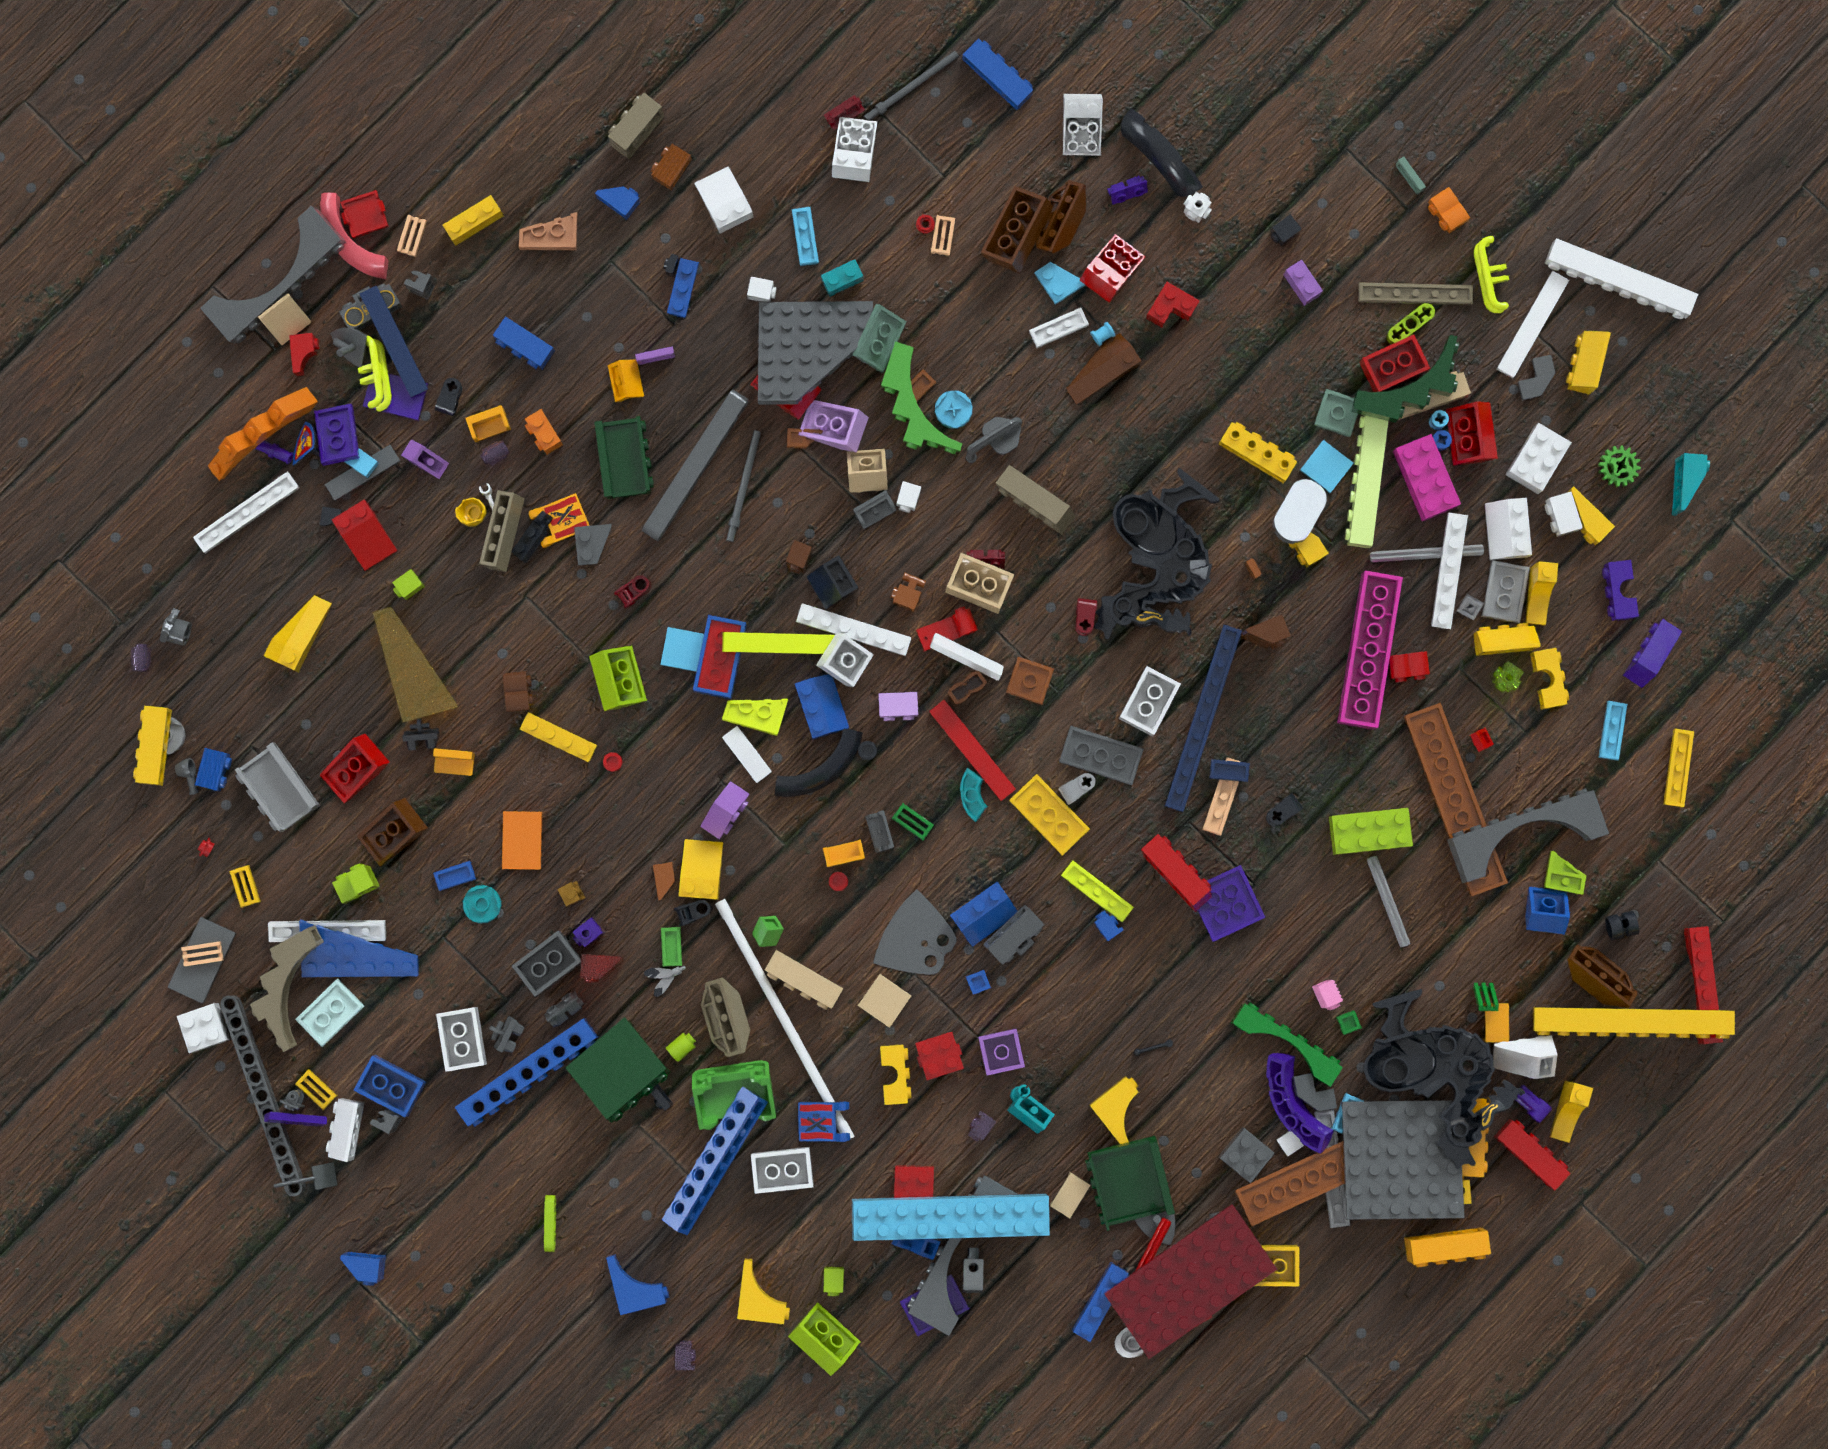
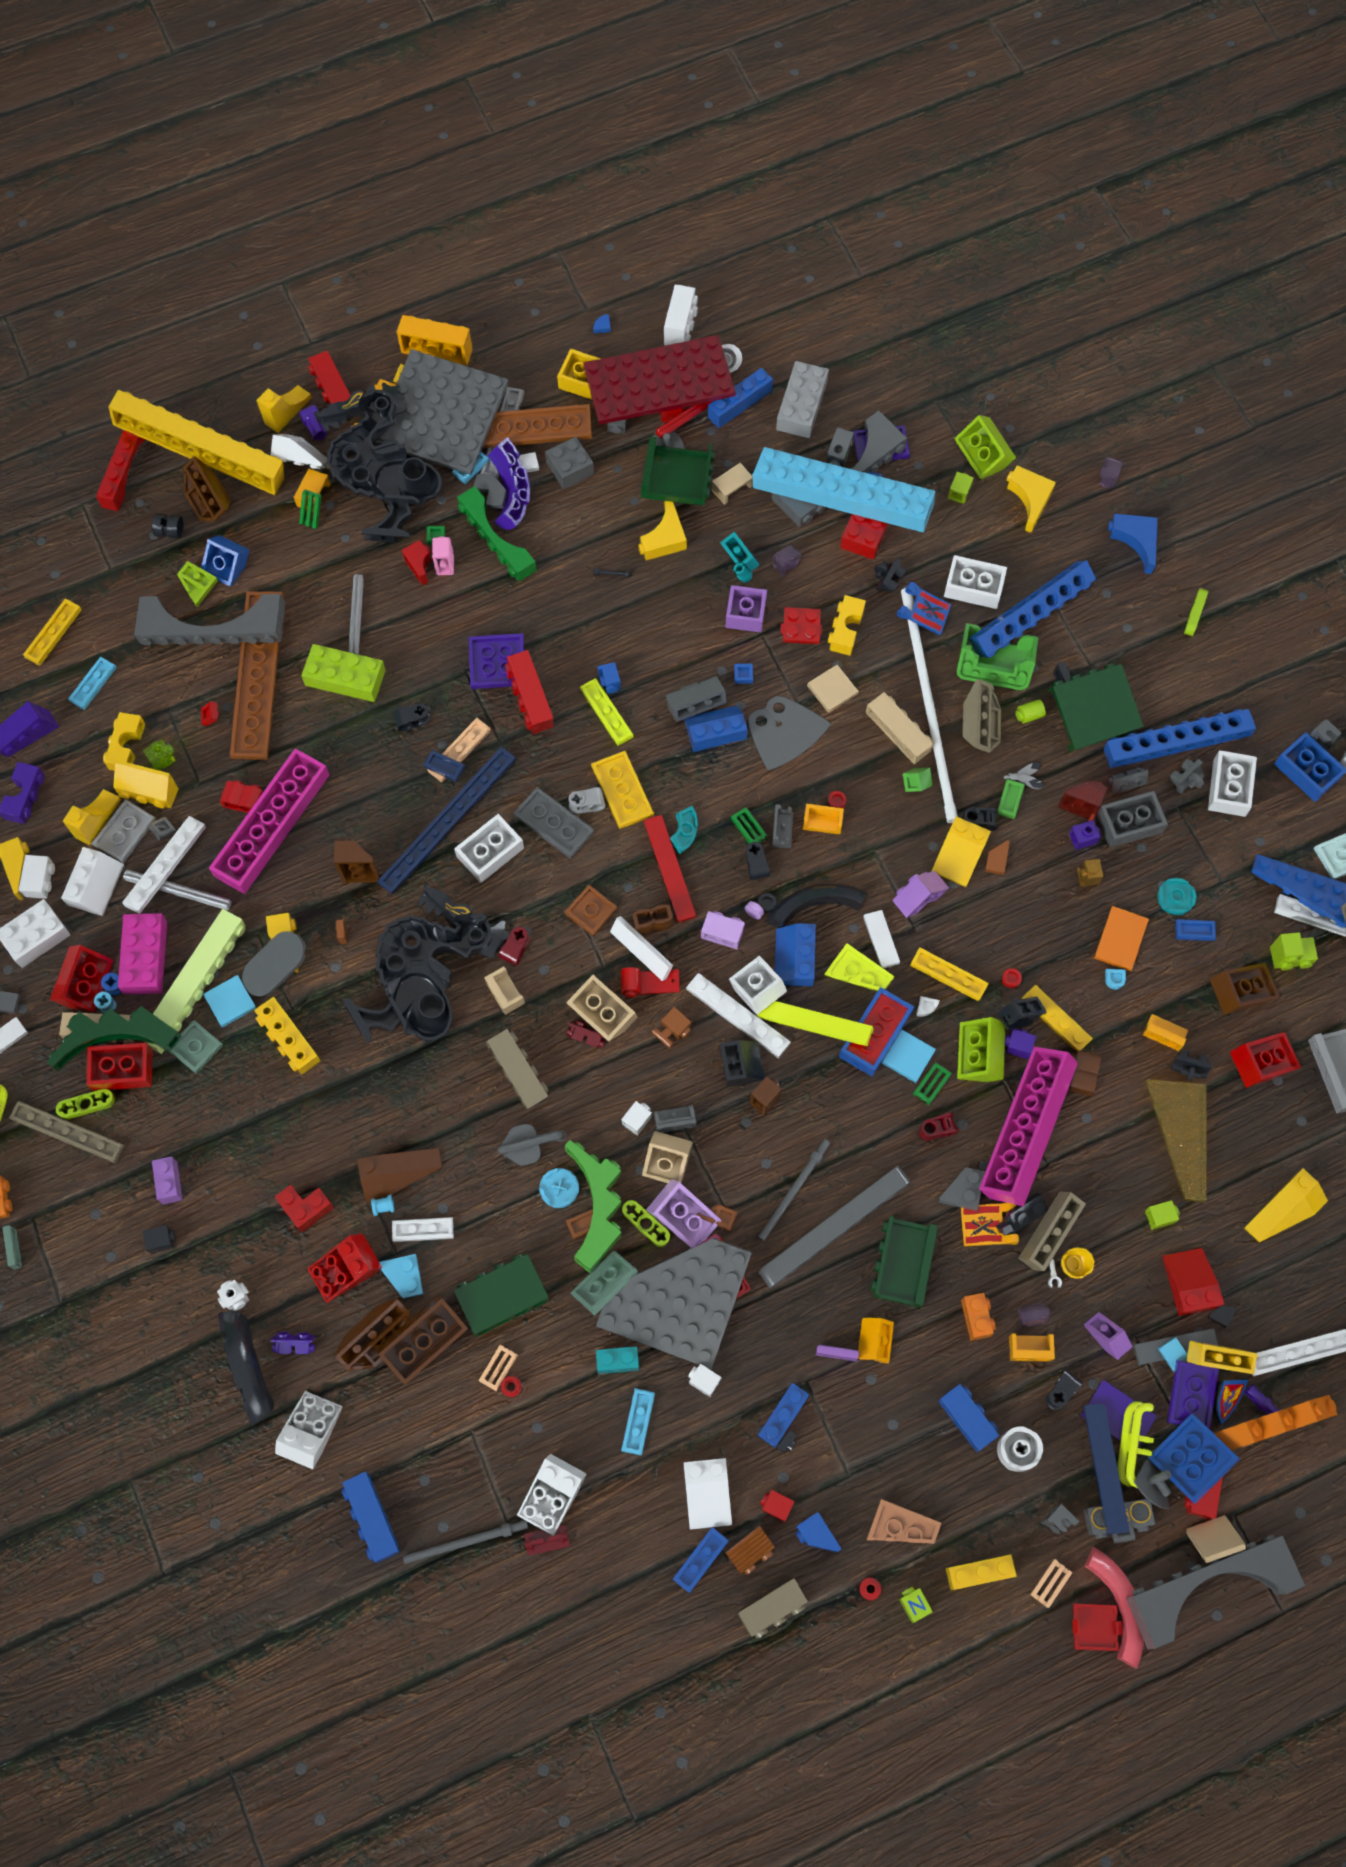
camera: 155 degrees left, 15 degrees down
none -> red arch [401,540,431,585]
none -> dark green panel [454,1254,550,1338]
none -> tan panel [484,967,525,1015]
none -> blue tile [593,314,611,334]
none -> lime beam [622,1200,670,1247]
none -> white brick [664,284,698,346]
none -> blue plate [673,1527,729,1593]
none -> lavender tile [745,902,764,920]
none -> black piece [746,842,770,880]
none -> red brick [760,1490,794,1522]
none -> light grey brick [776,361,829,438]
none -> red plate [859,1578,881,1600]
none -> black hips [874,558,906,593]
none -> lime brick [899,1586,932,1623]
none -> yellow plate [910,948,989,1001]
none -> green tile [913,1062,952,1105]
none -> white tile [916,996,940,1017]
none -> dark pink brick [979,1047,1078,1206]
none -> white brick [997,1427,1043,1472]
none -> black hinge [998,996,1047,1030]
none -> dark purple brick [1005,1029,1036,1059]
none -> medium azure tile [1105,969,1126,990]
none -> blue plate [1148,1413,1240,1504]
none -> yellow brick [1187,1341,1257,1374]

